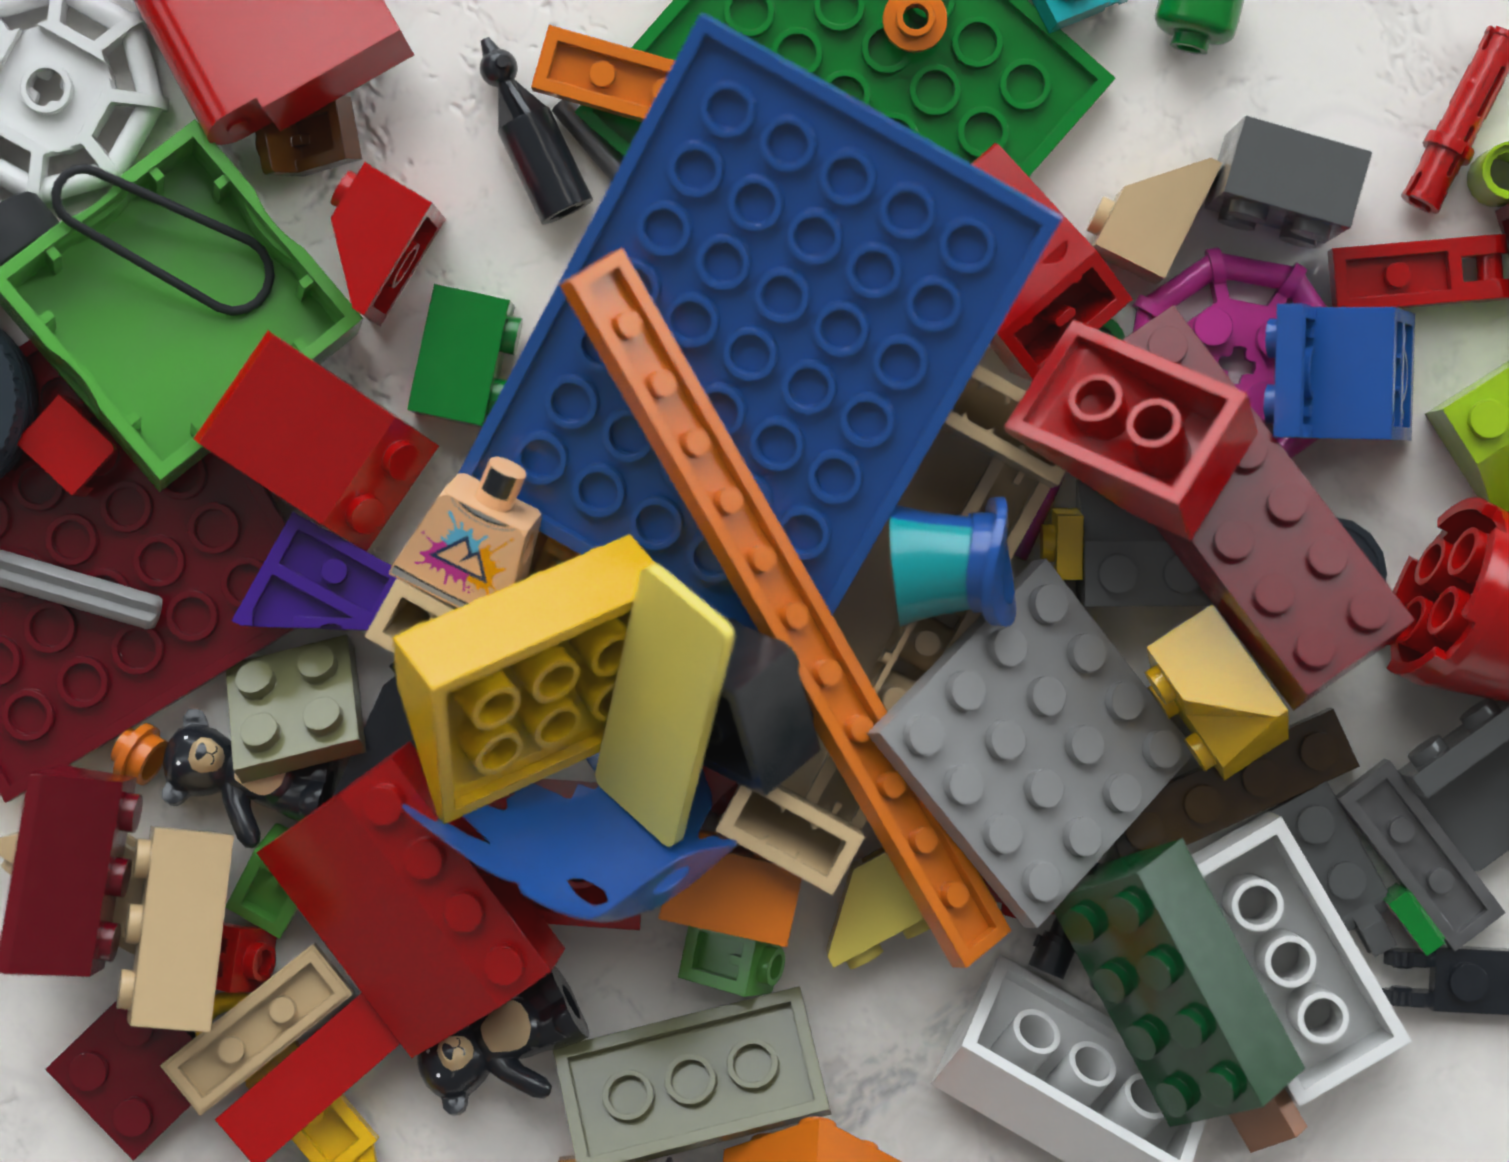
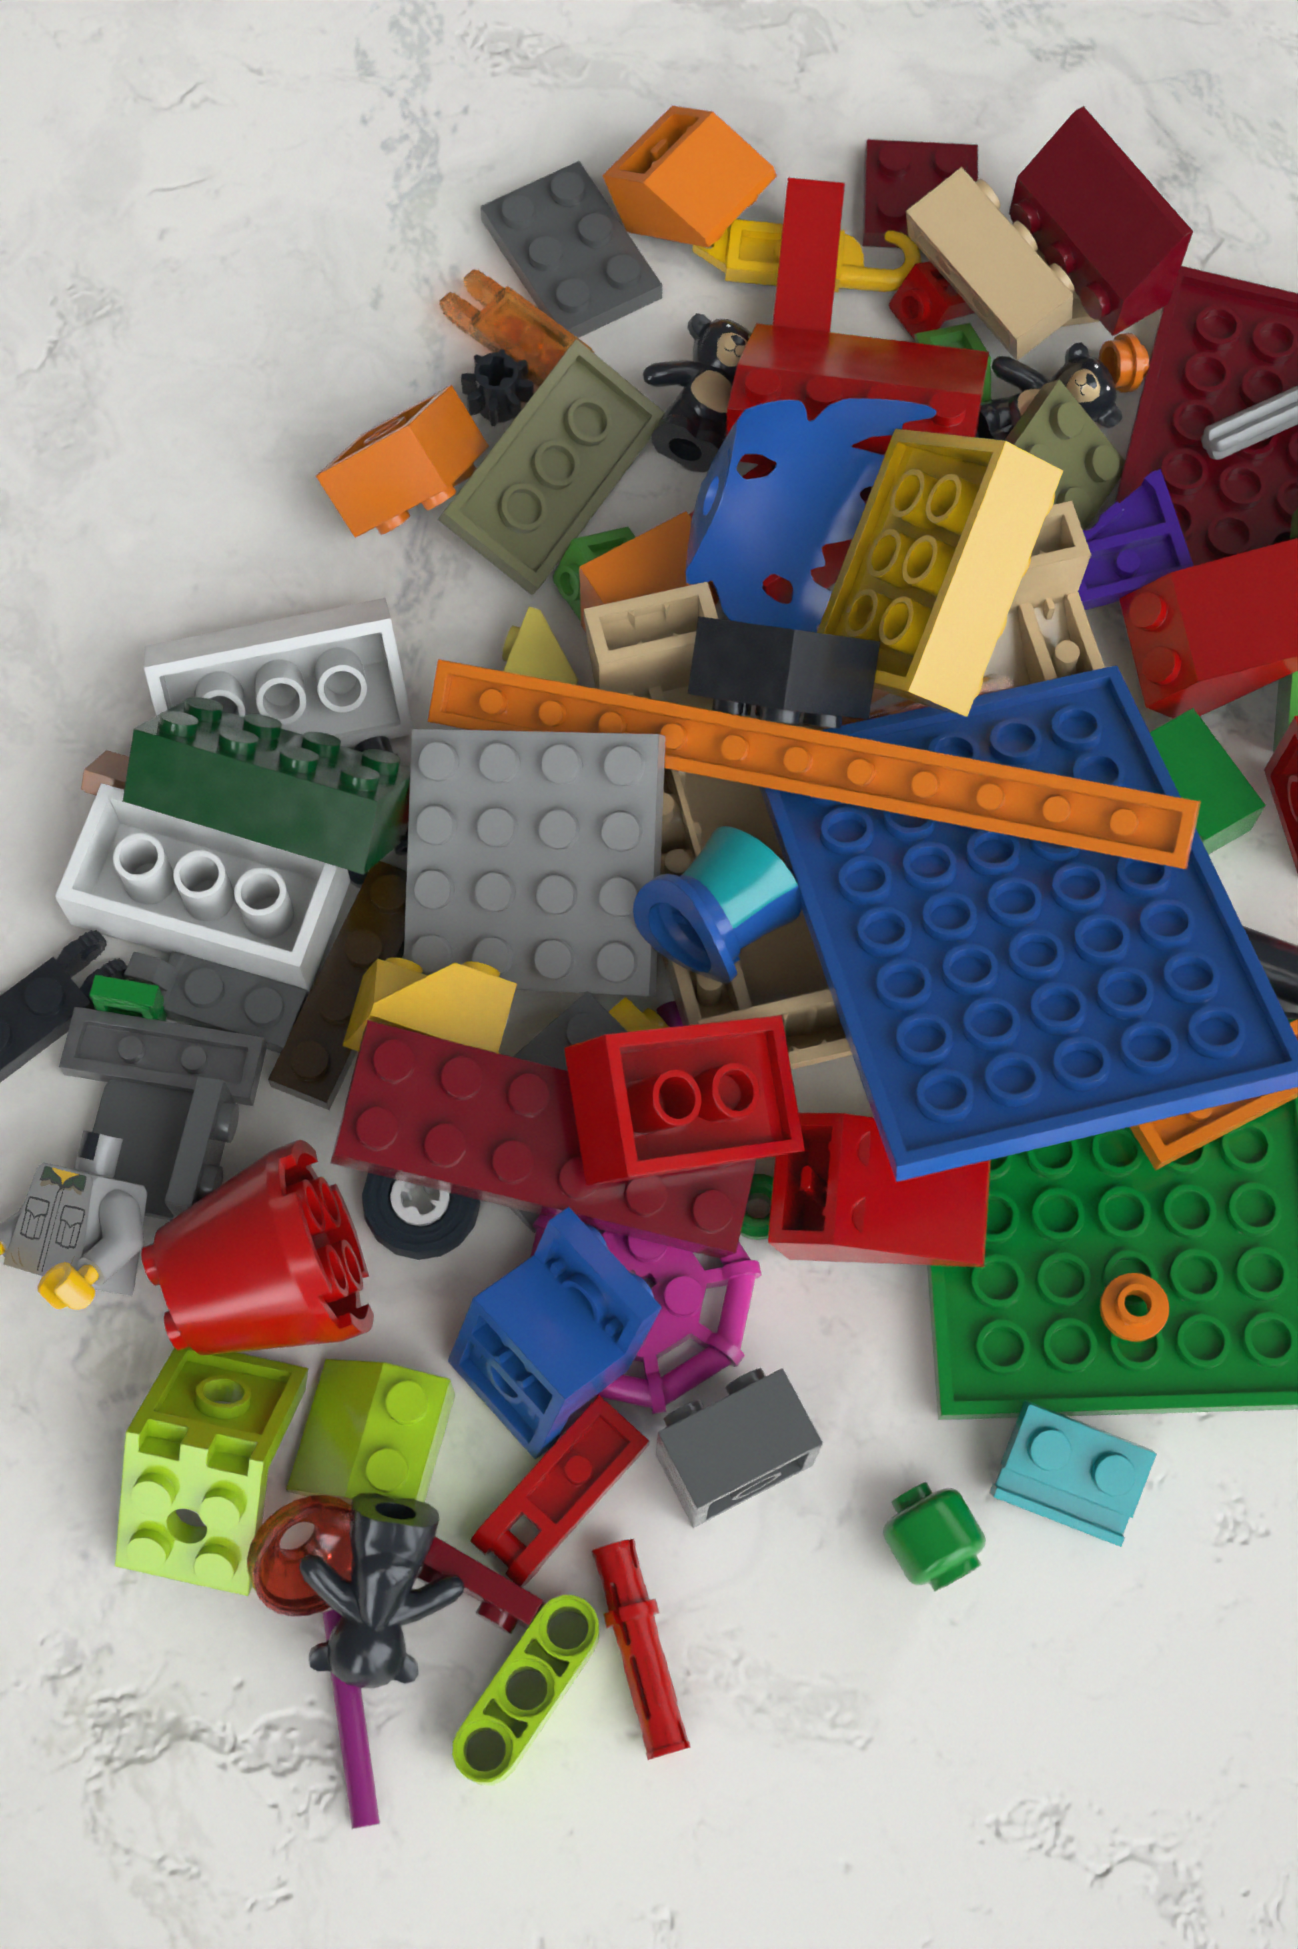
camera: 135 degrees right, 20 degrees down
tan tile [160,942,355,1116] -> none
light nougat torso [389,457,542,608] -> none
light yellow piece [595,564,734,847] -> none
tan slope [1086,158,1222,285] -> none

